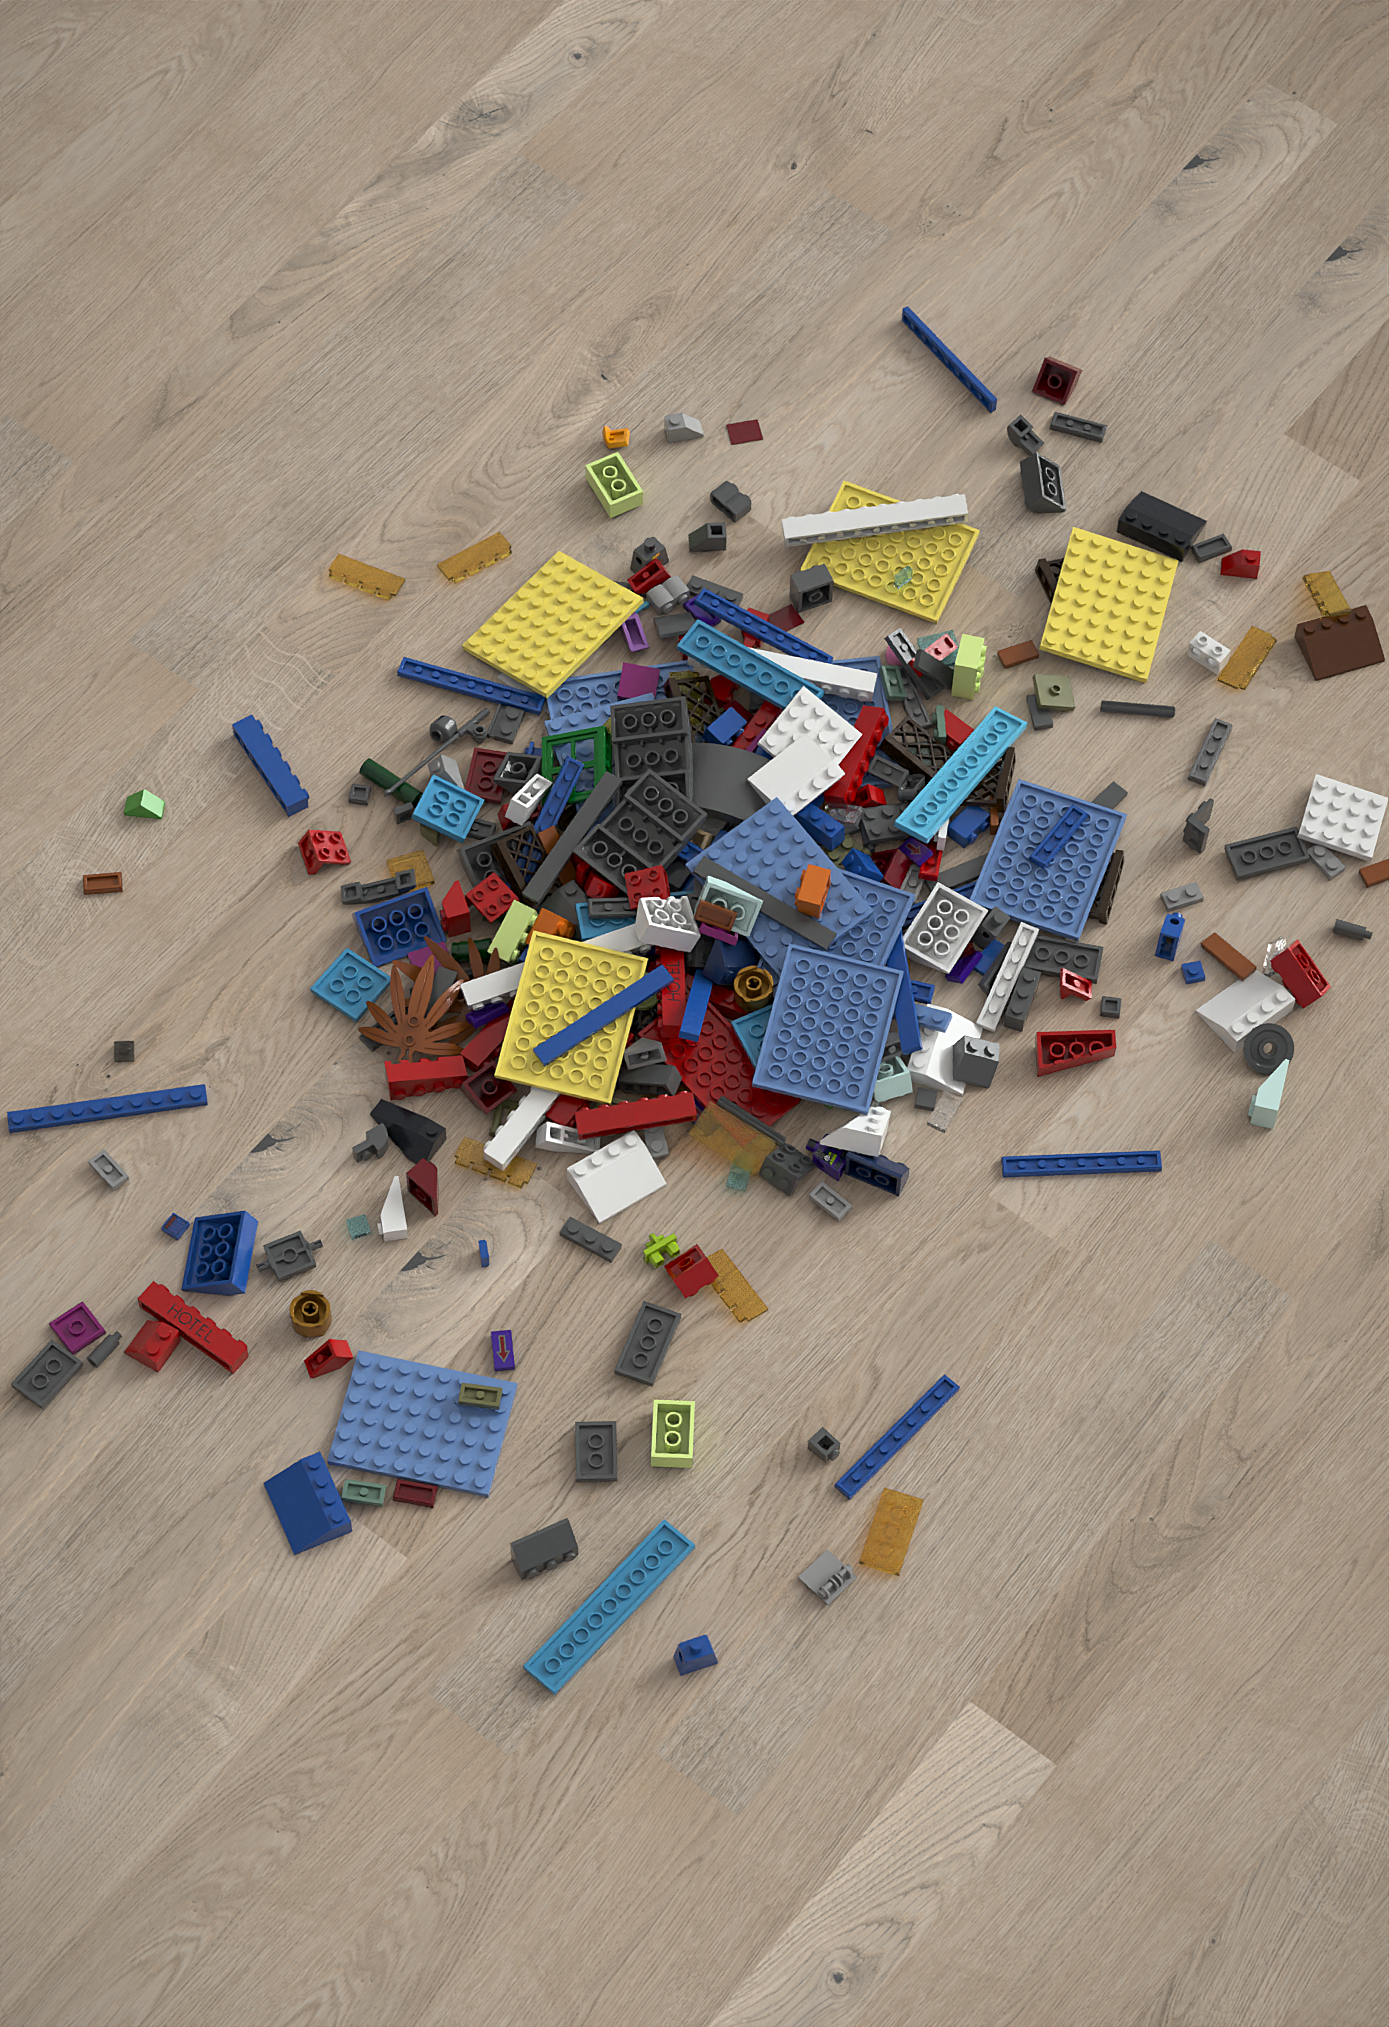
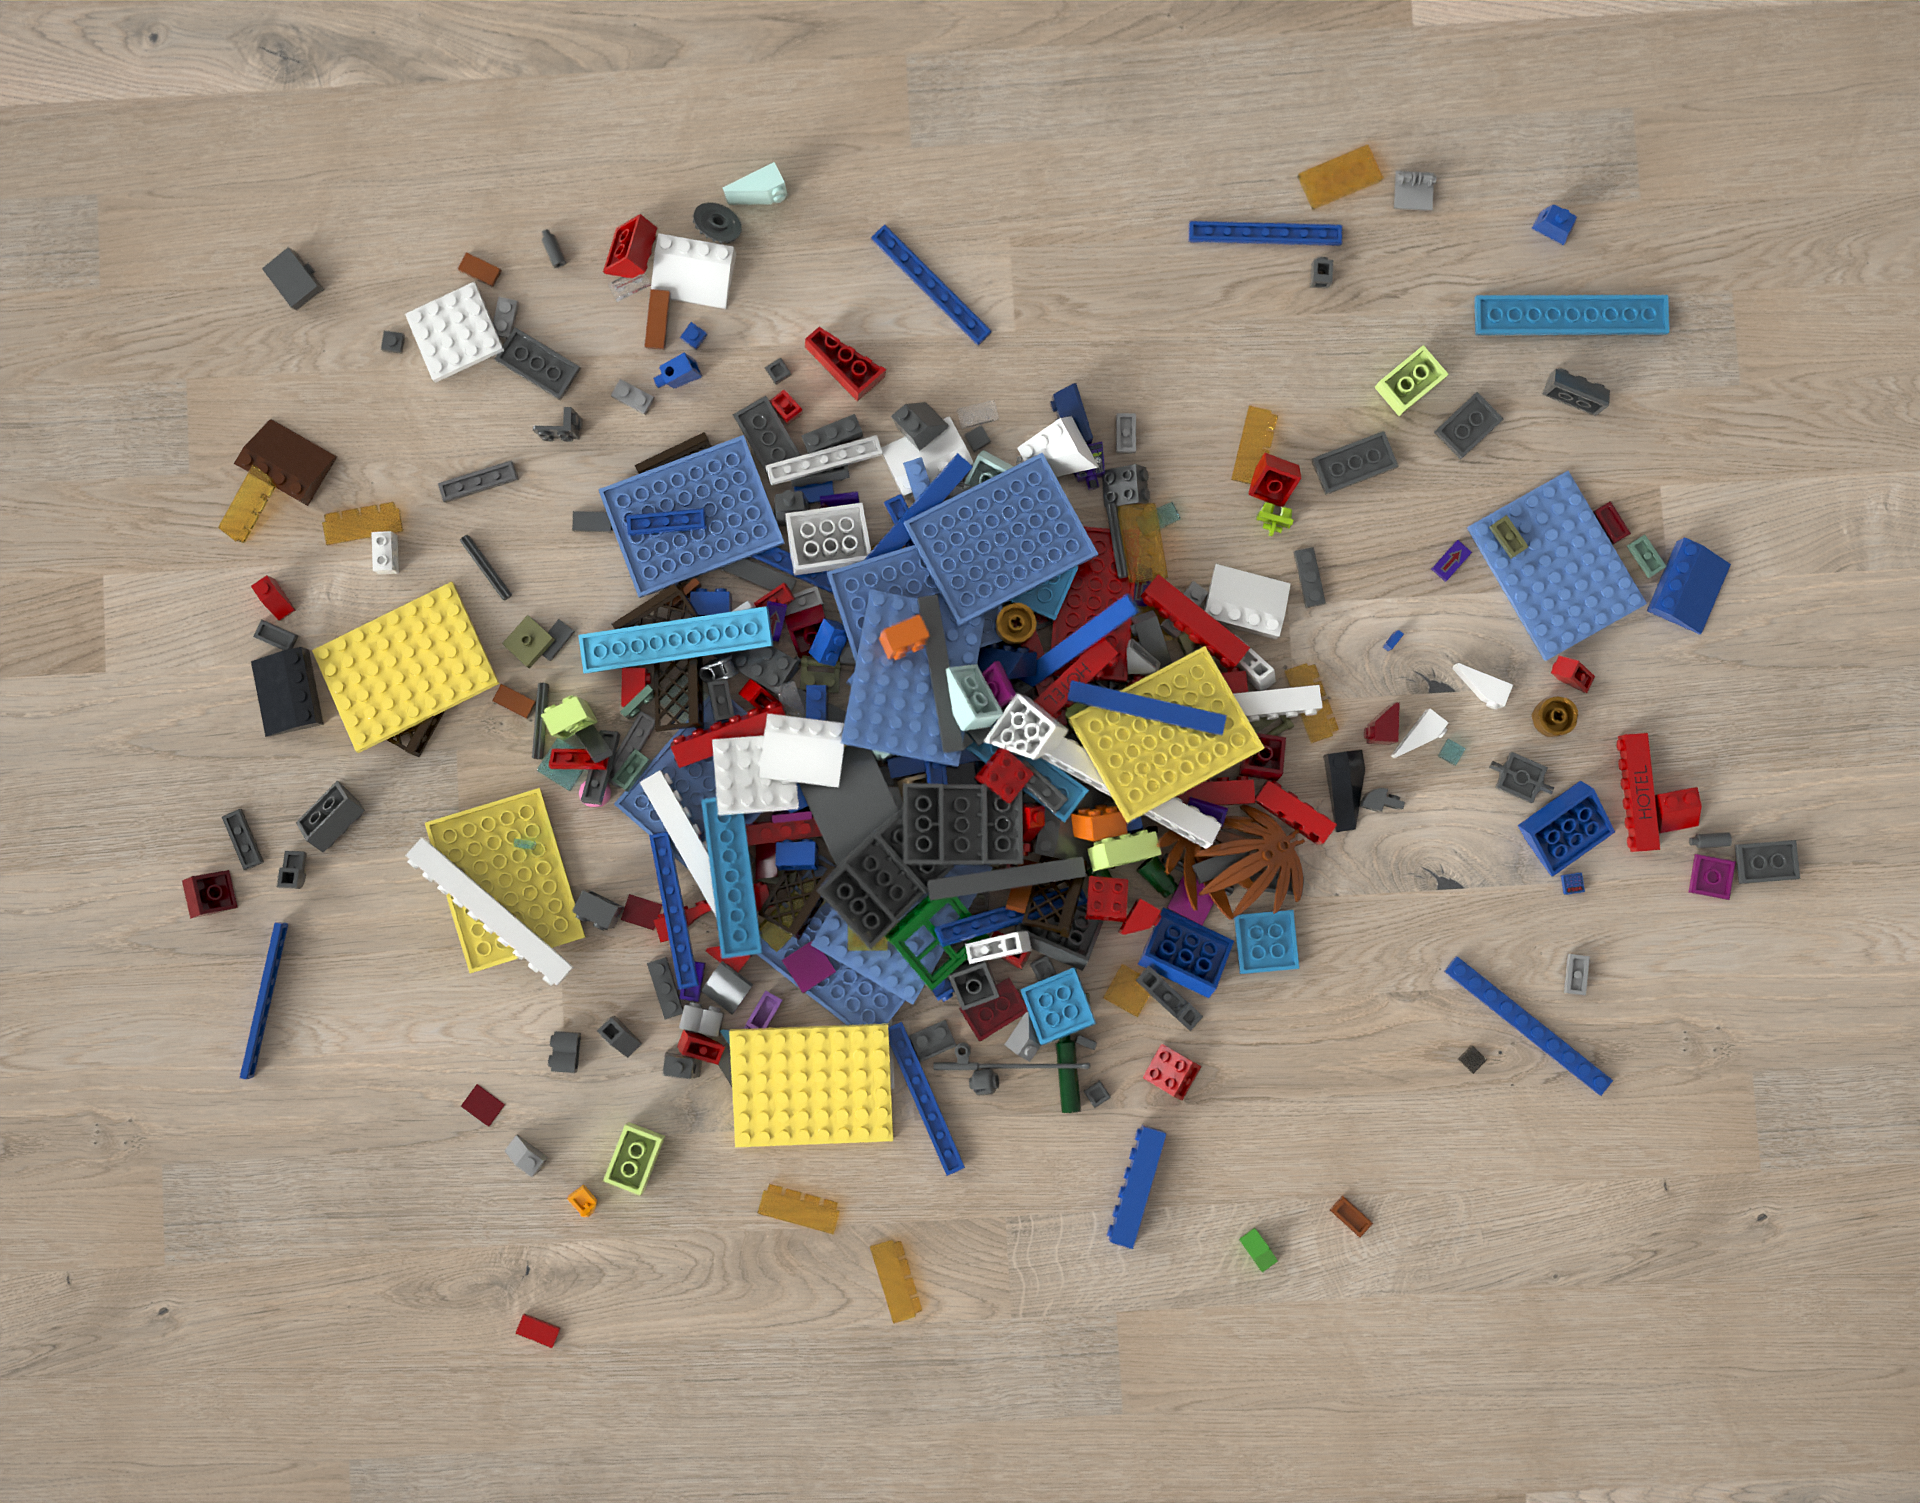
camera: 130 degrees left, 25 degrees up
dark orange tile [694,899,737,932] -> none
none -> dark grey plate [381,331,405,354]
none -> red tile [515,1313,561,1348]
none -> dark grey axle [532,683,549,759]
none -> white slope [1452,663,1513,710]

